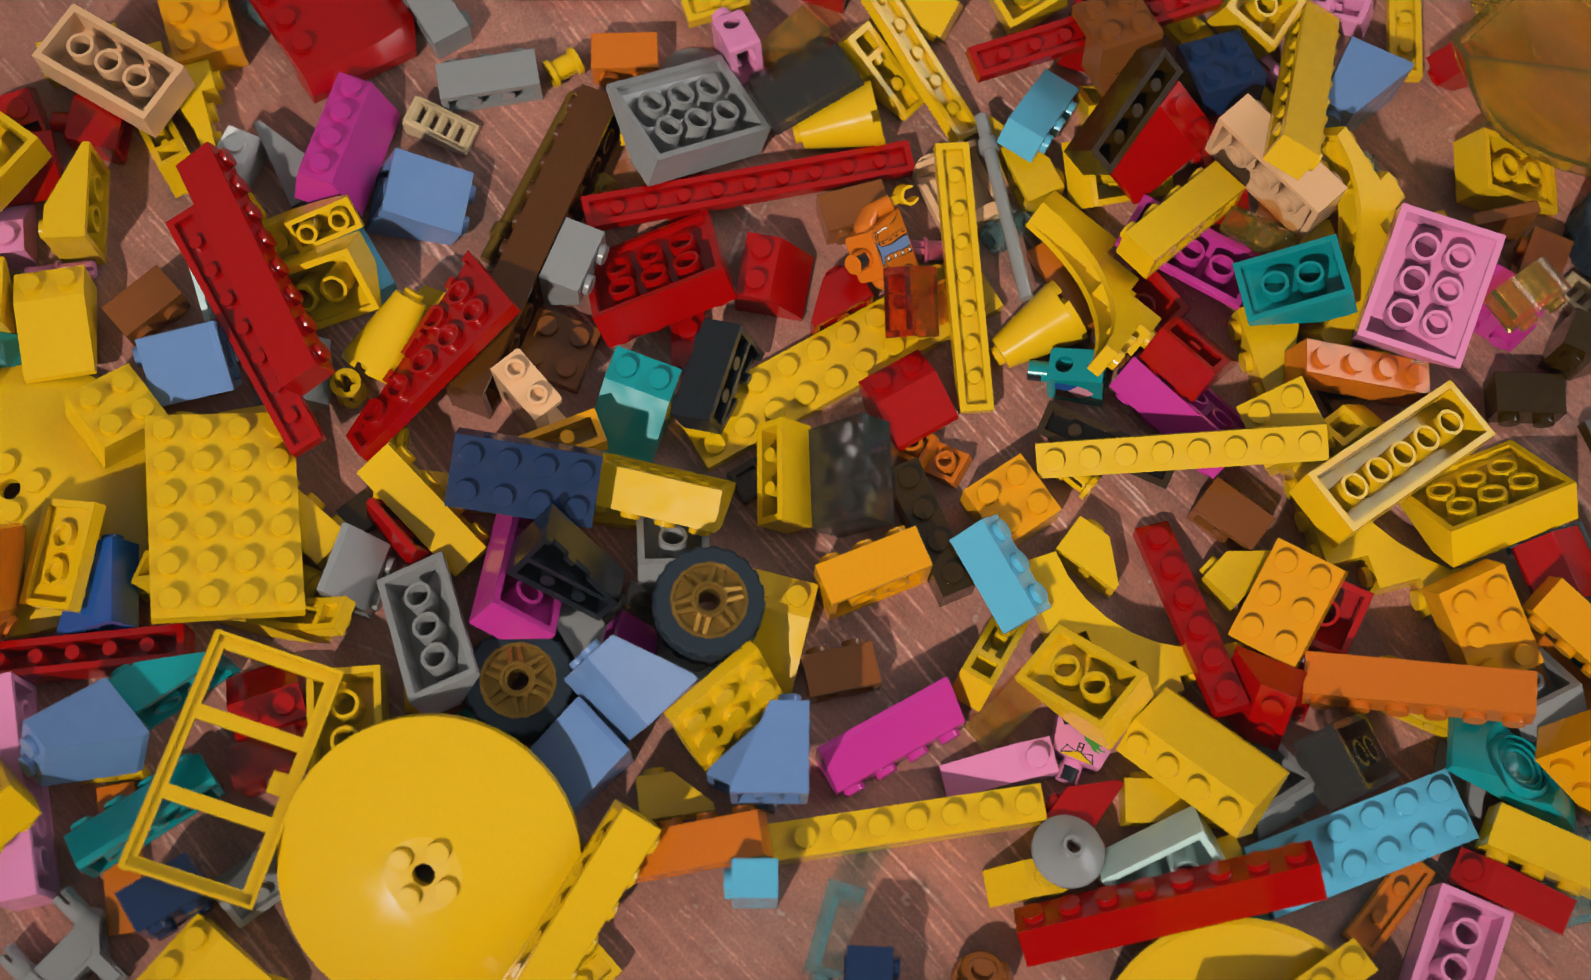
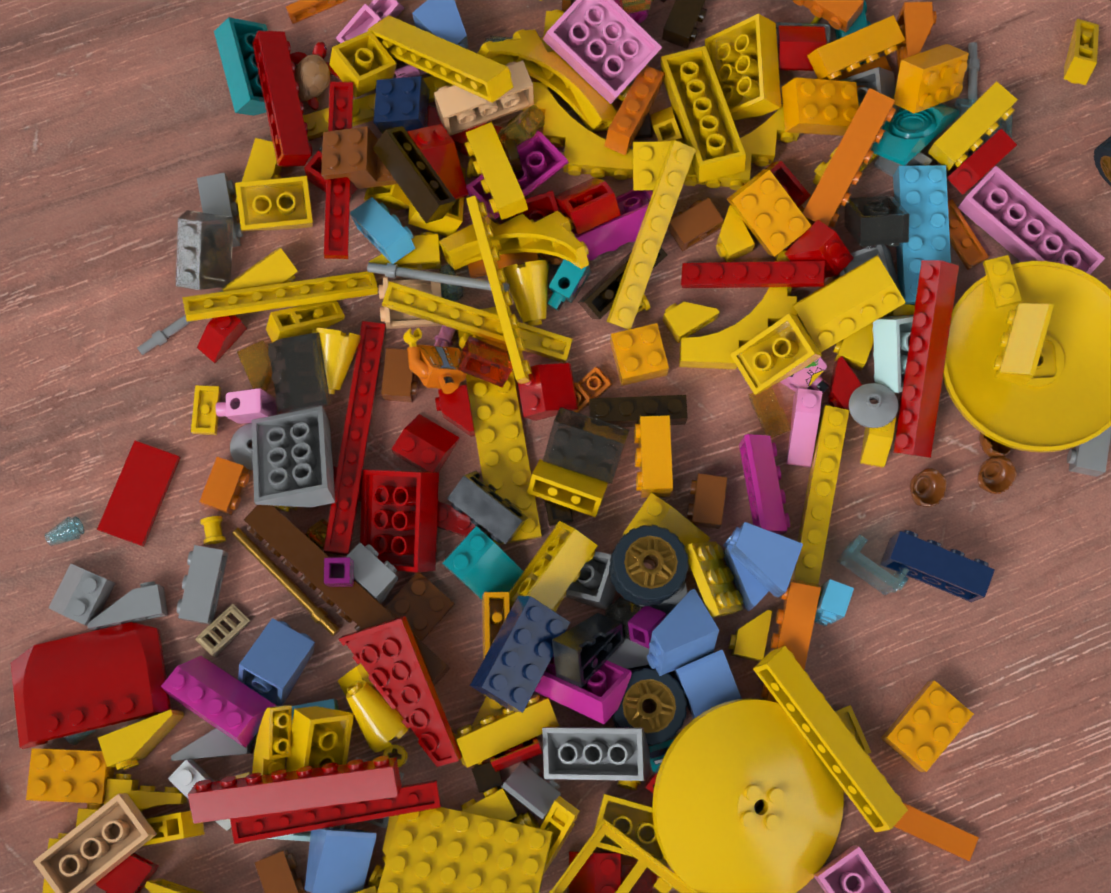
camera: 65 degrees left, 5 degrees up
light nougat panel [490,349,565,432] -> none
medium azure brick [949,514,1052,634] -> none
yellow slope [952,615,1031,712] -> none
teal slope [1232,234,1357,326] -> none
none -> yellow slope [98,709,185,770]
none -> magenta brick [324,557,354,587]
none -> yellow plate [466,196,532,384]
none -> dark brown tile [505,138,522,172]

